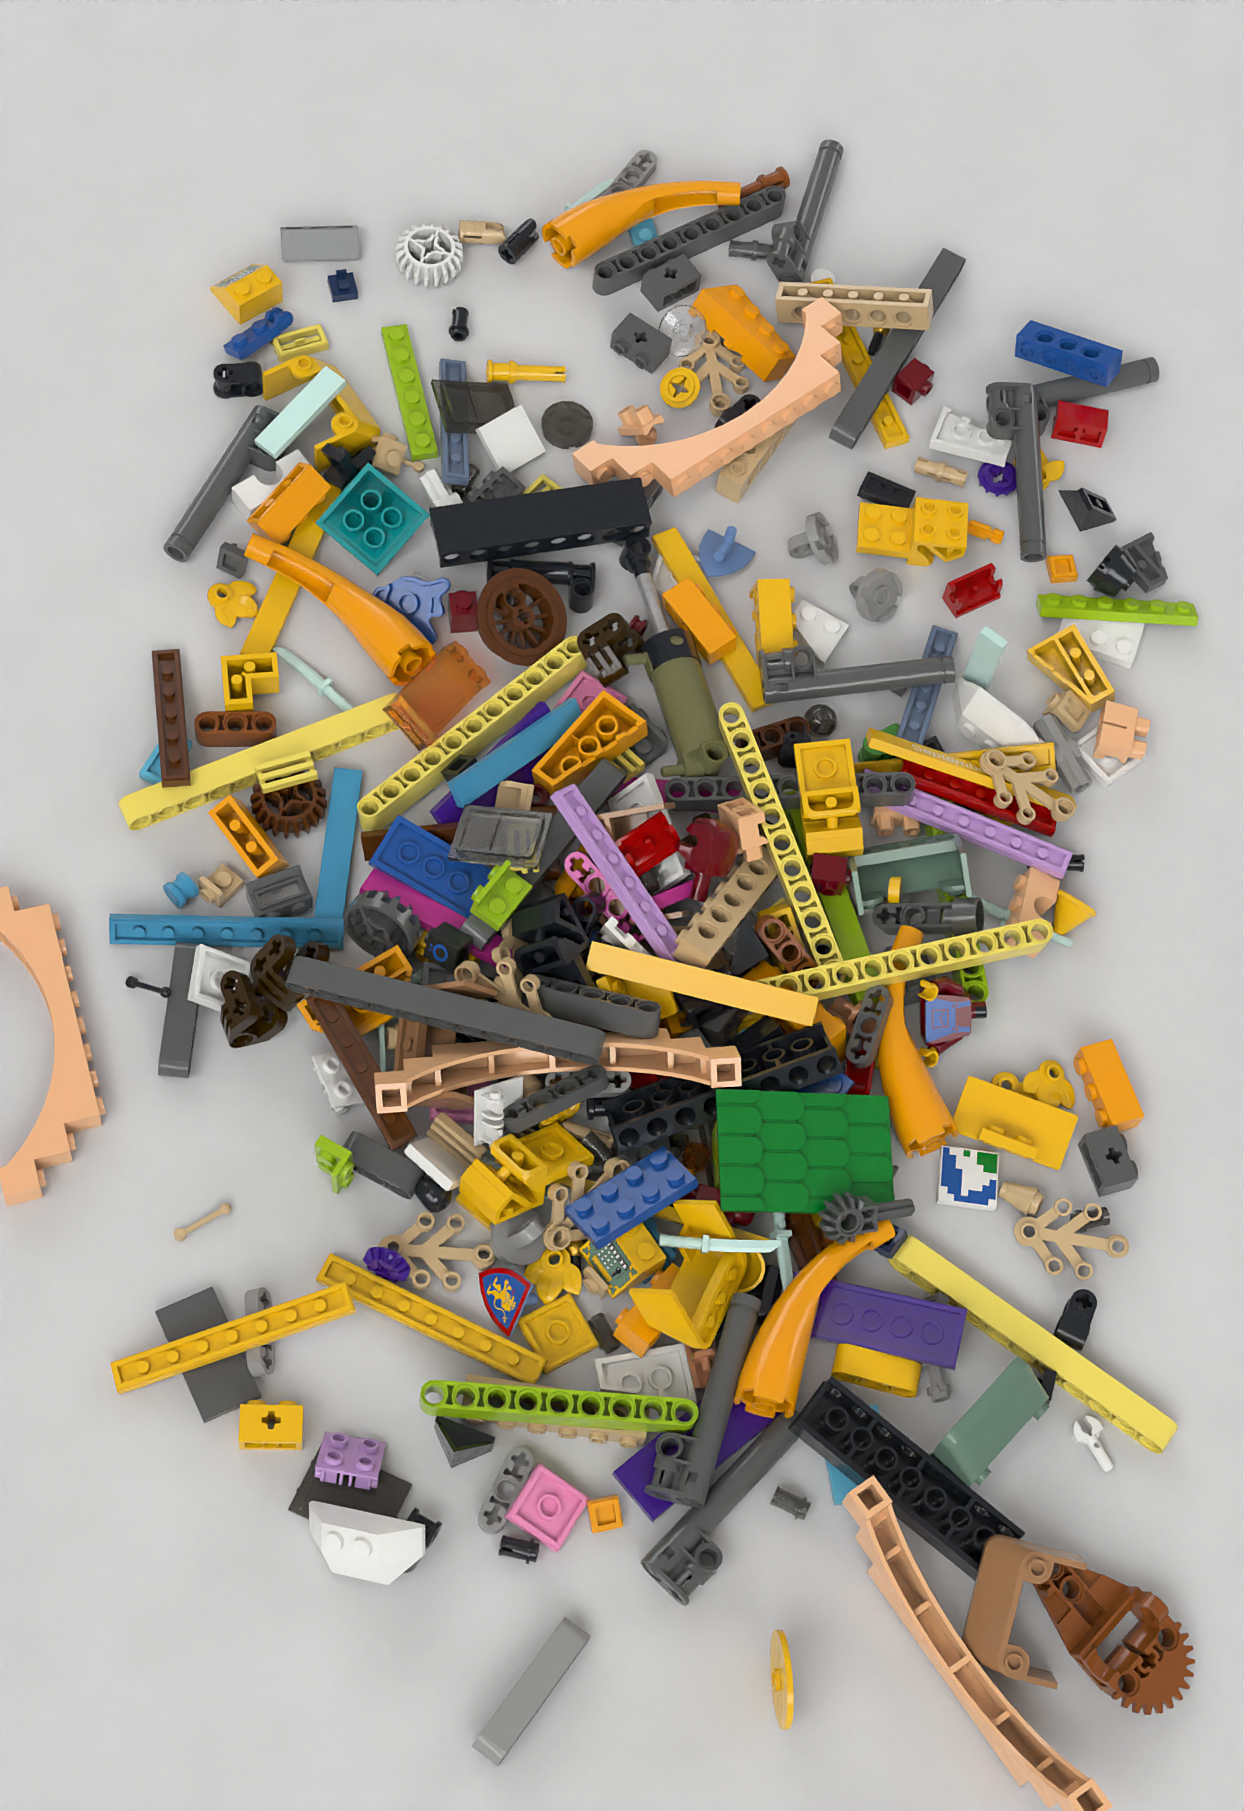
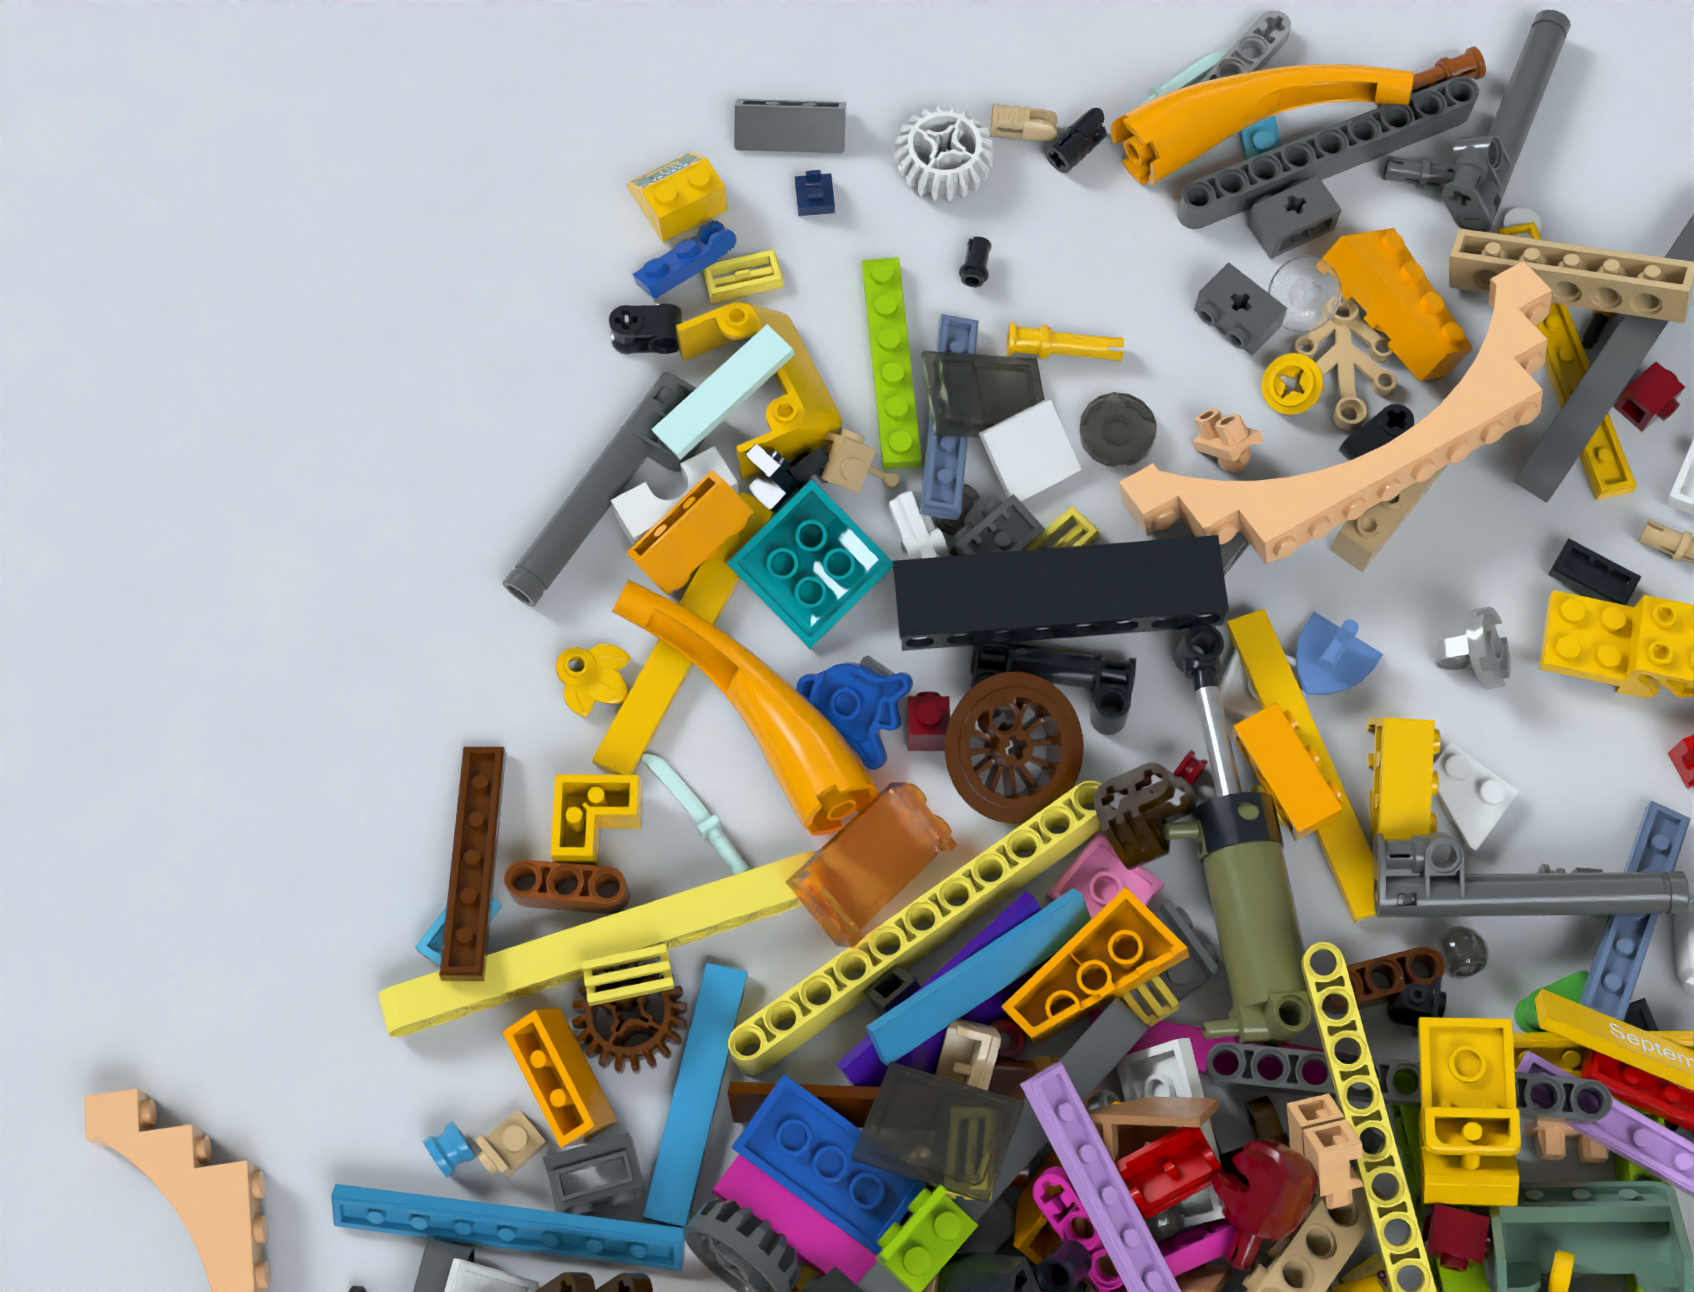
camera: 20 degrees right, 5 degrees up
dark grey tile [216,542,249,579] -> none
light grey tile [849,569,902,623] -> none

